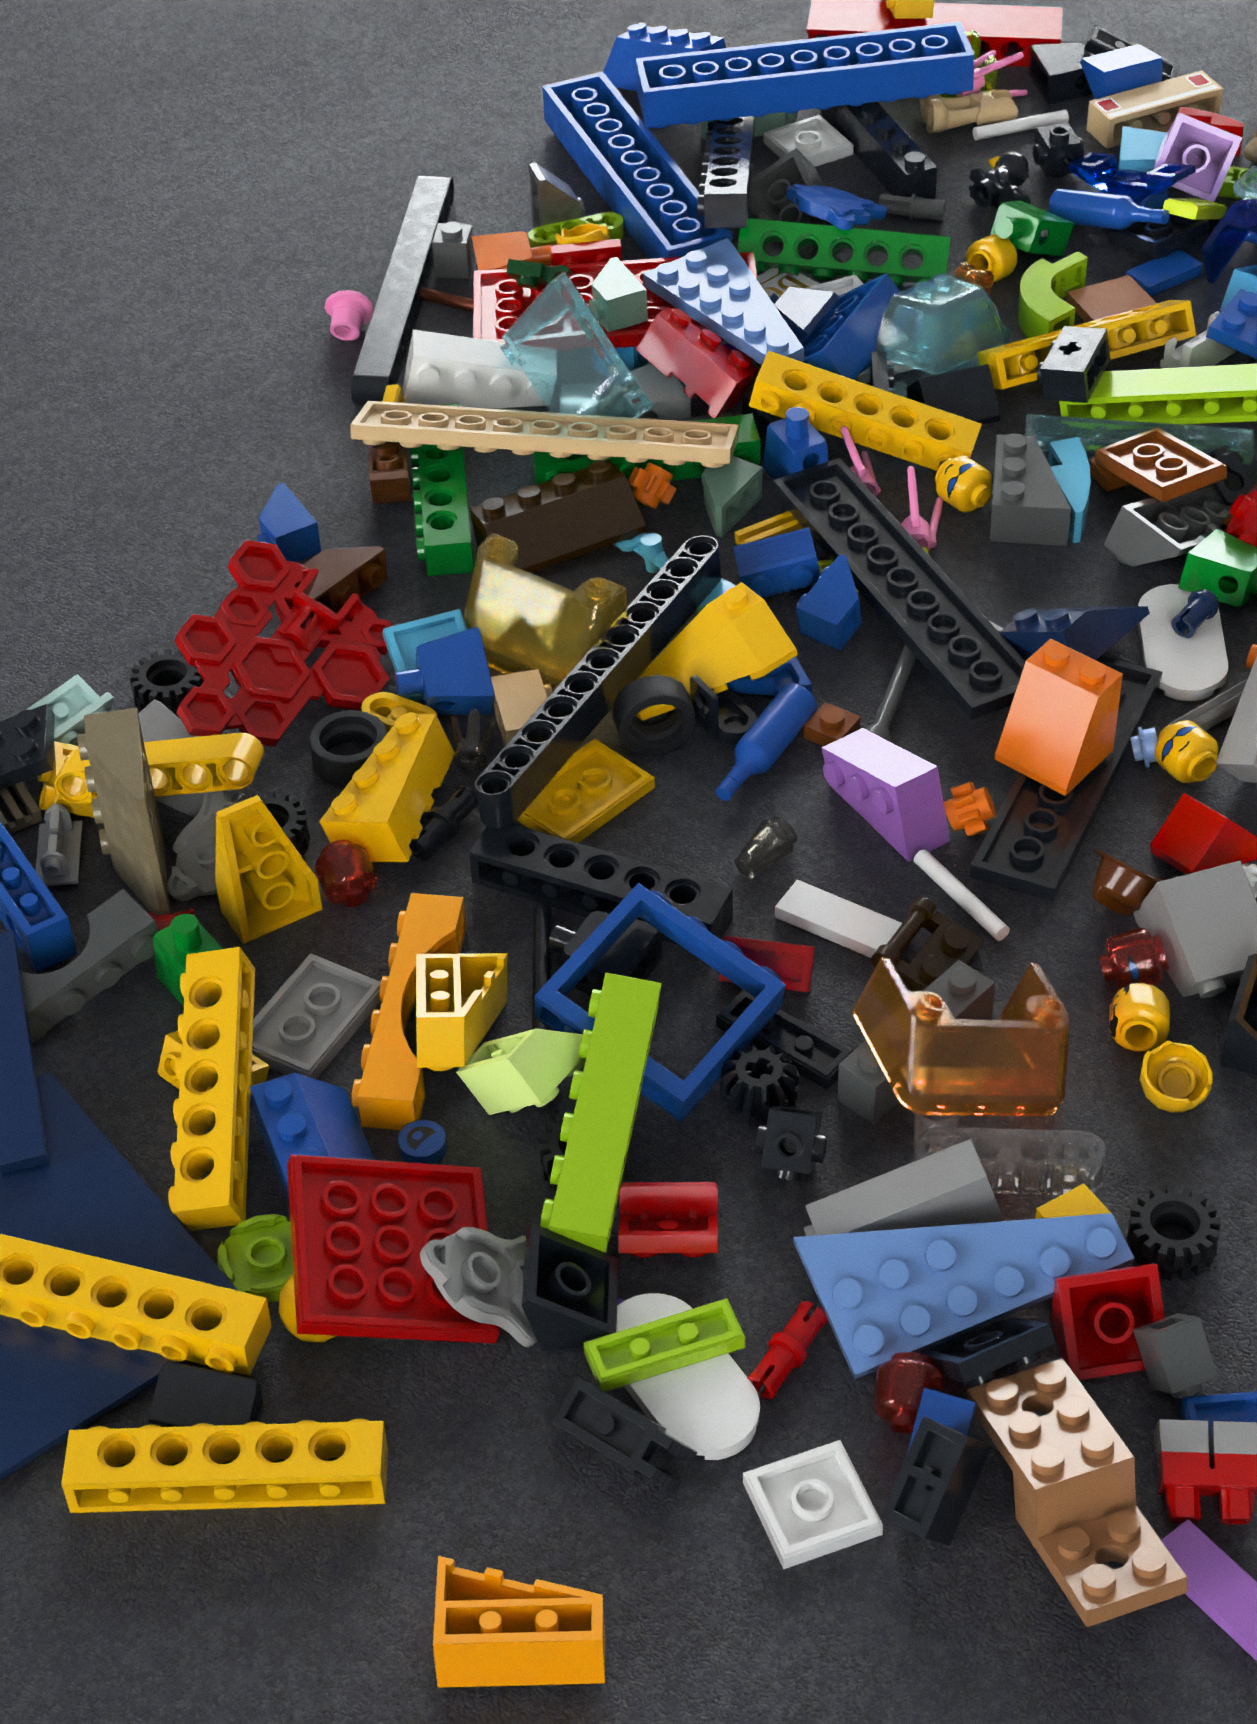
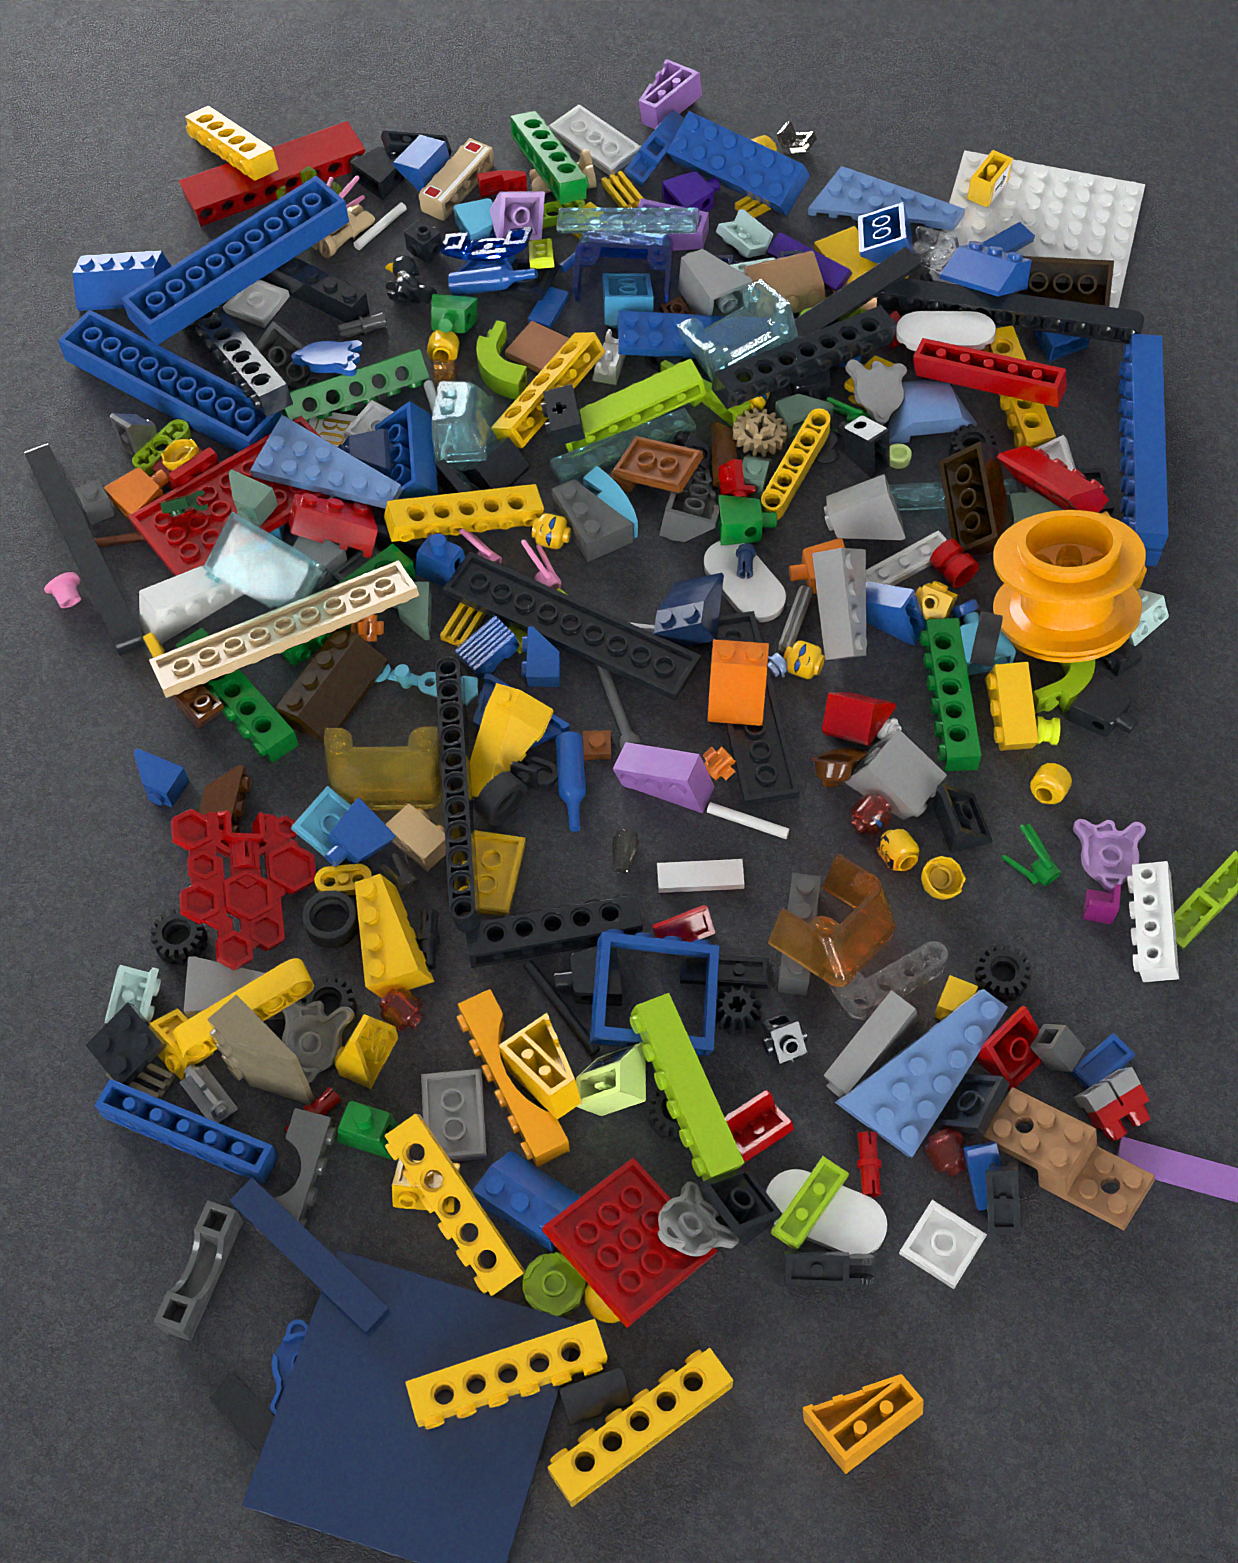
camera: 35 degrees left, 15 degrees up
blue tile [398,1120,447,1164] -> none
dark brown plate [871,896,984,996] -> none

